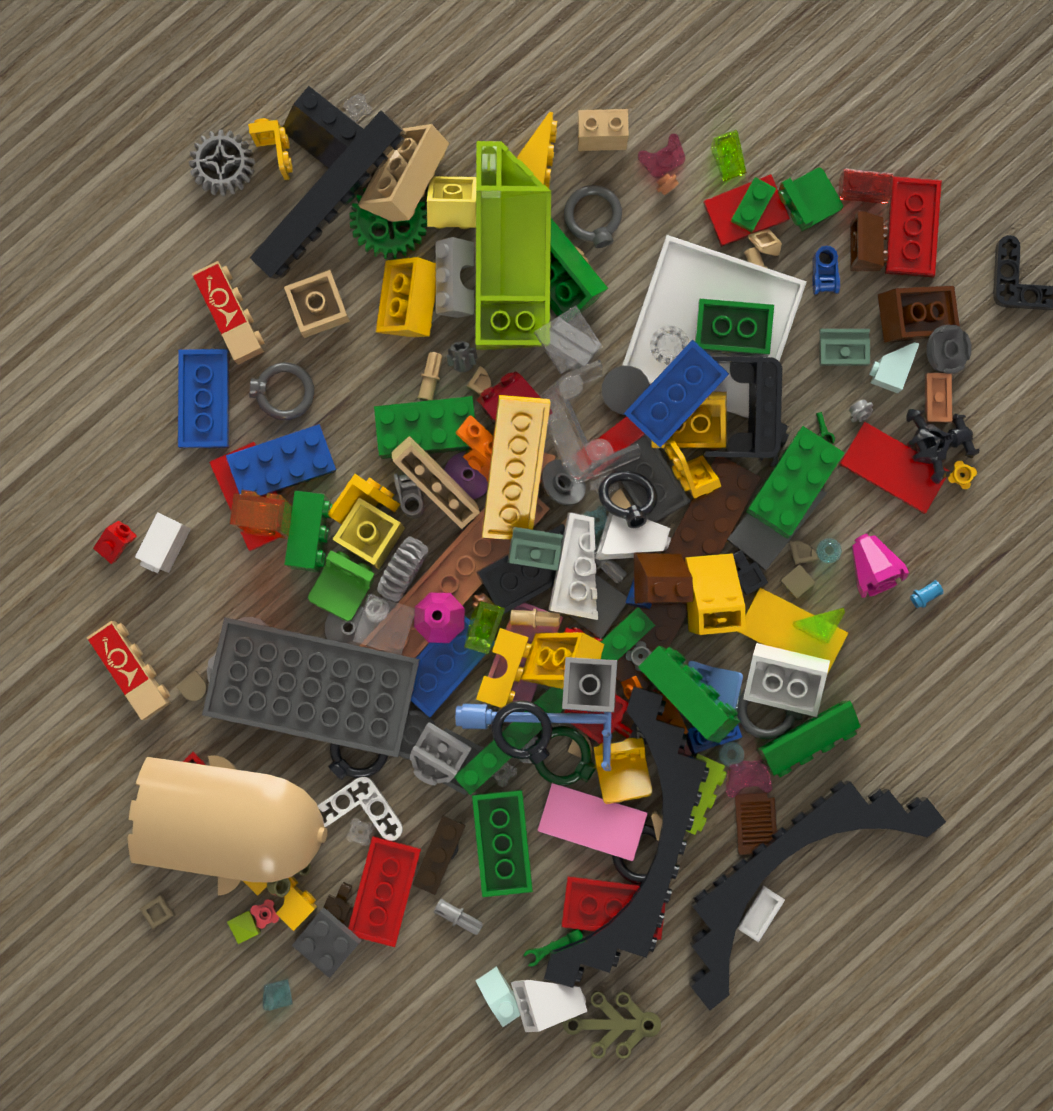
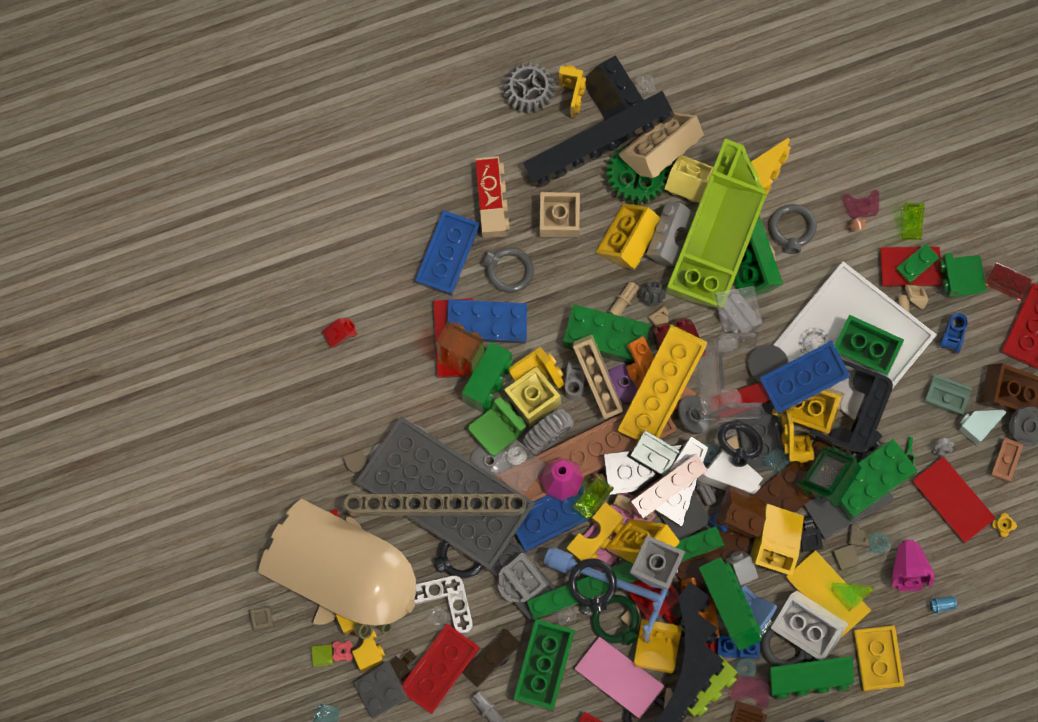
camera: 20 degrees right, 10 degrees down
brick [87,621,171,720] -> none
white piece [135,512,191,573] -> none
tan piece [577,109,629,151] -> none
light grey plate [626,641,652,671] -> none
reddish brown slope [850,211,888,271] -> none
black piece [906,409,980,484] -> none
none -> dark tan beam [344,494,526,516]
none -> brick [627,454,708,519]
none -> light grey brick [725,551,758,586]
none -> clear light blue slope [764,447,791,475]
none -> dark green window [796,445,861,508]
none -> yellow tile [854,625,904,692]

